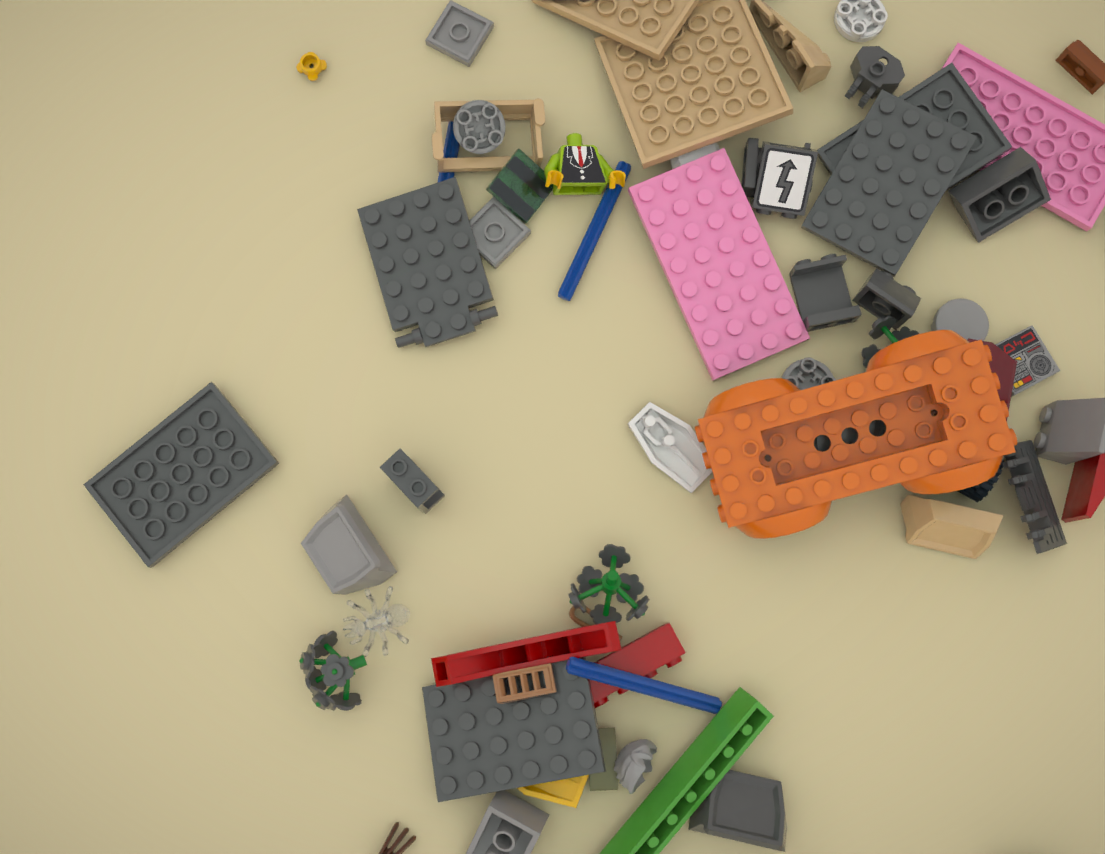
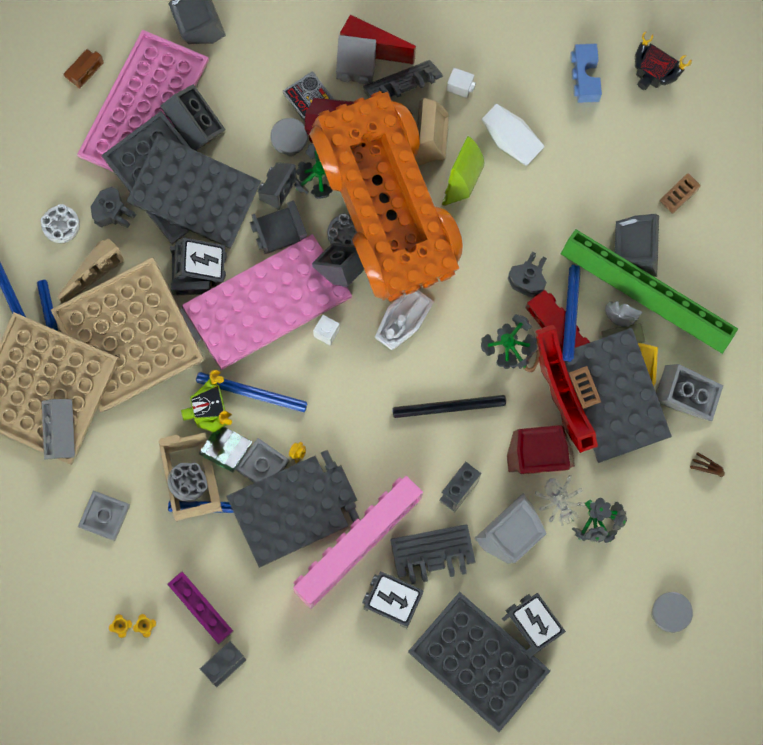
camera: 105 degrees left, 5 degrees down
none -> yellow plate [109,614,133,638]
none -> magenta plate [167,571,234,645]
none -> dark grey panel [200,641,247,687]
none -> yellow plate [289,442,306,463]
none -> bright pink brick [293,476,423,609]
none -> dark grey slope [312,243,364,287]
none -> white brick [313,315,340,346]
none -> panel [362,571,424,629]
none -> dark grey hinge [391,524,475,585]
none -> black axle [392,395,506,418]
none -> lime wedge [442,136,484,206]
none -> white brick [447,68,476,98]
none -> white piece [481,104,545,166]
none -> panel [502,592,566,657]
none -> dark grey hinge [507,251,547,297]
none -> dark red helmet [507,425,575,474]
none -> medium blue arch [570,44,602,103]
none -> light grey tile [652,592,693,633]

